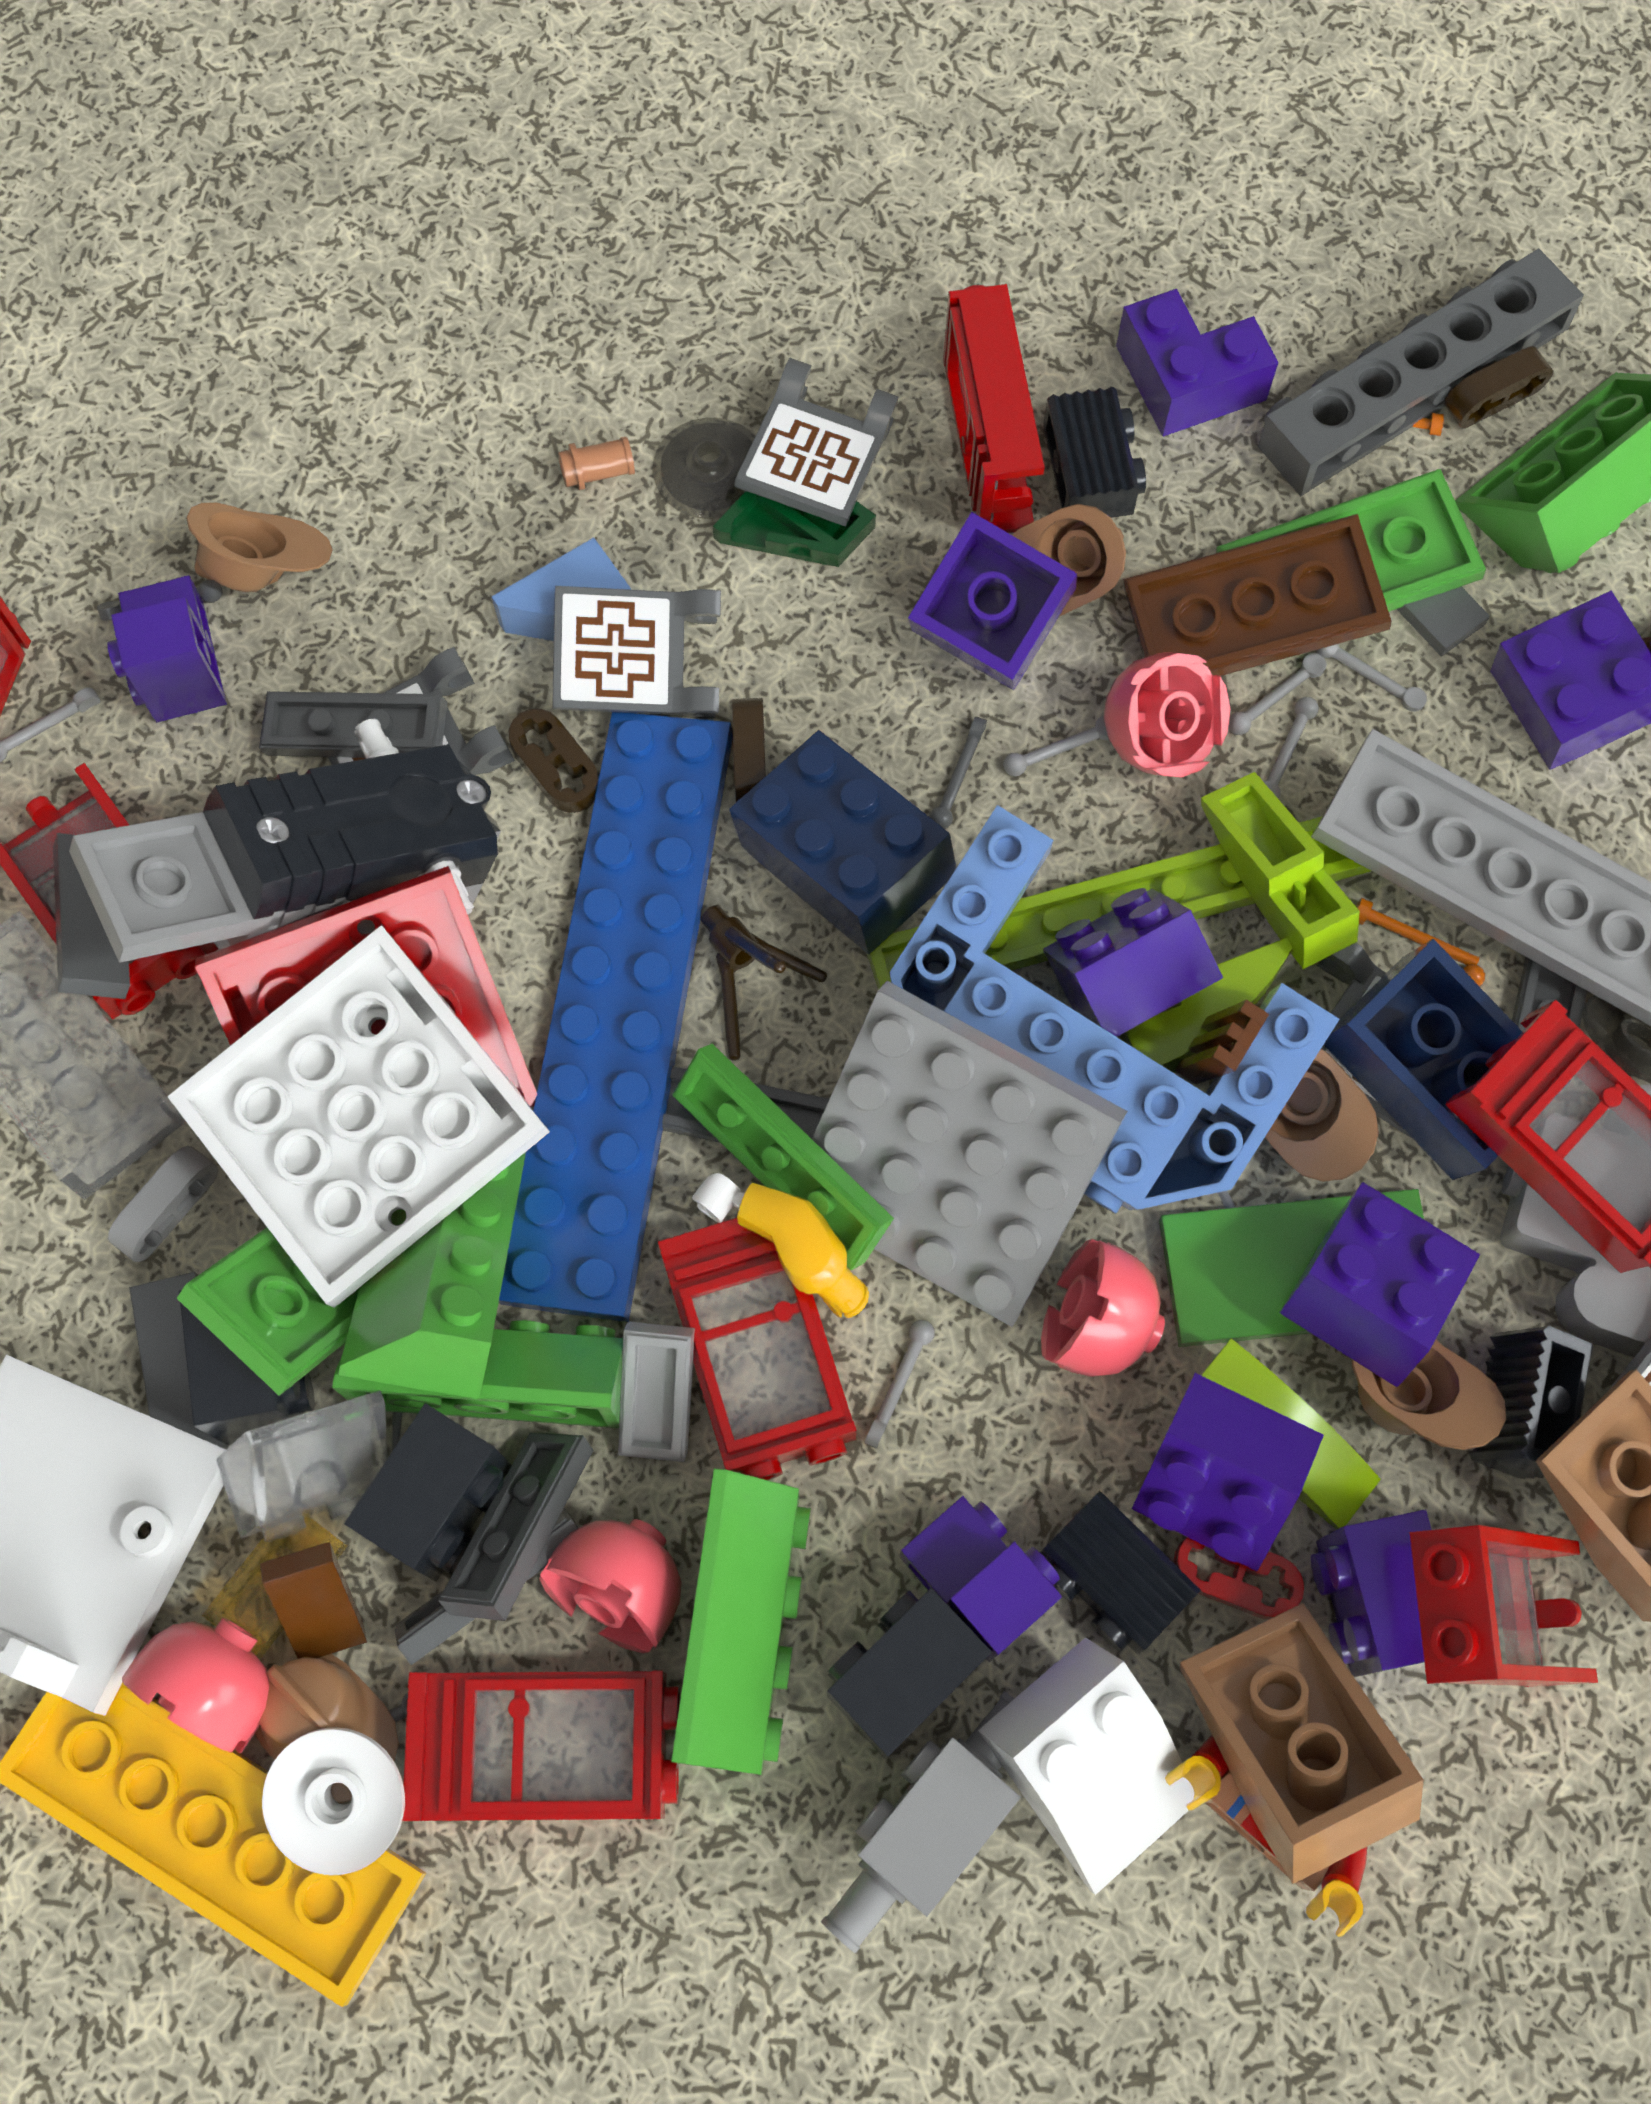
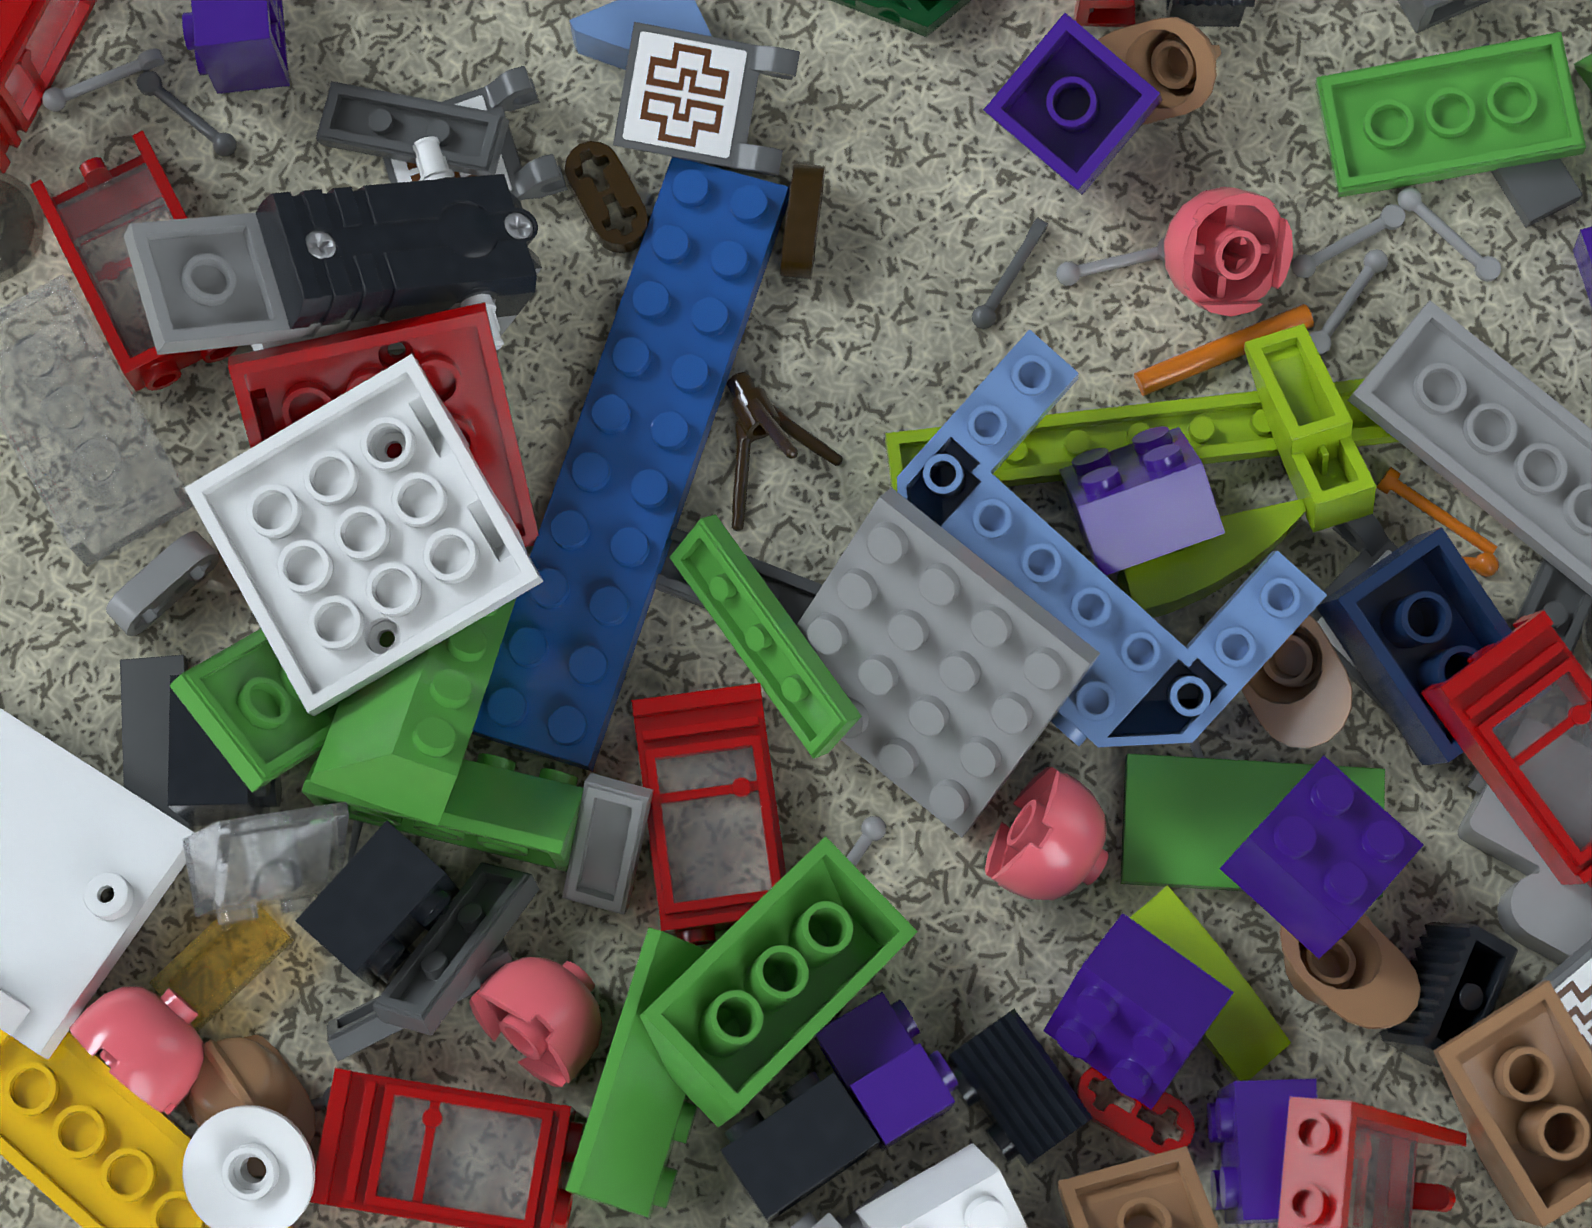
camera: 10 degrees right, 5 degrees up
dark grey tile [53,833,130,999] -> none
reddish brown tile [260,1542,367,1658] -> none
yellow arm [692,1173,869,1318] -> none
dark blue brick [729,730,956,955] -> none
reddish brown tile [1123,514,1392,676] -> none
reddish brown tile [1175,999,1269,1085] -> none
none -> dark grey hinge [137,71,237,157]
none -> bright green slope [640,836,918,1127]
none -> orange bar [1134,304,1314,396]

